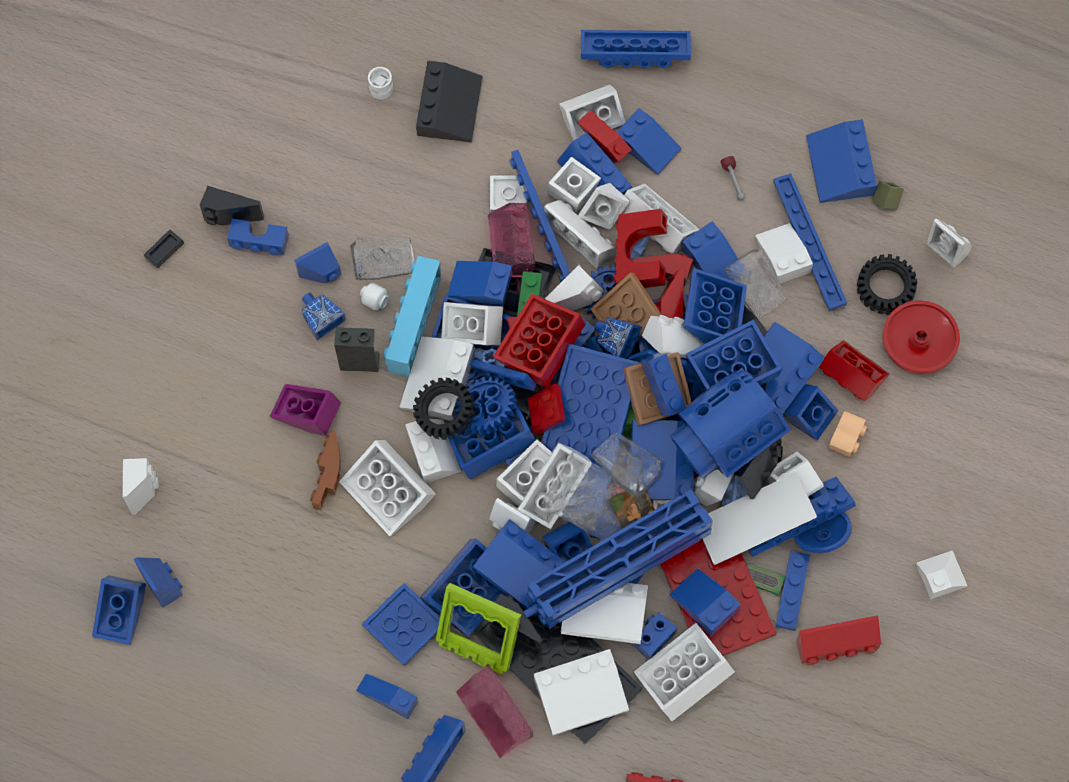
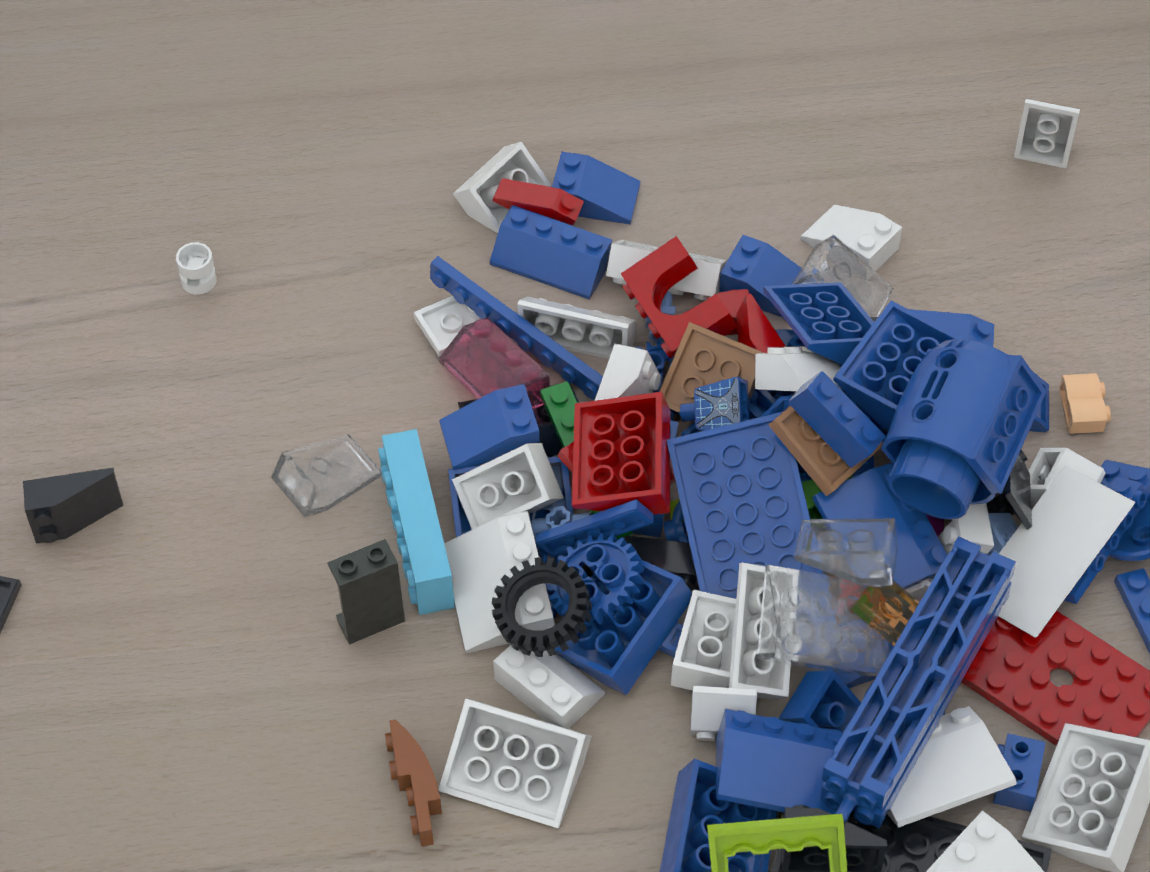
camera: 30 degrees left, 15 degrees down
blue arch [227,219,289,255] -> none
magenta slope [270,384,341,436] -> none
blue slope [294,242,342,284] -> none
blue torso [302,293,346,340] -> none
white head [360,283,389,311] -> none
black slope [416,60,483,143] -> none
red plate [528,384,565,435] -> none
white slope [548,157,601,214] -> none
white slope [578,183,629,230] -> none
blue plate [581,30,691,68] -> none
blue slope [669,568,741,637] -> none
hinge [720,156,745,200] -> none
tile [747,563,785,596] -> none
blue plate [773,173,847,311] -> none
blue slope [806,119,877,203] -> none
red slope [819,340,889,401] -> none
black tyre [857,254,917,315] -> none
olive panel [872,181,904,210] -> none
red dish [882,300,960,374] -> none

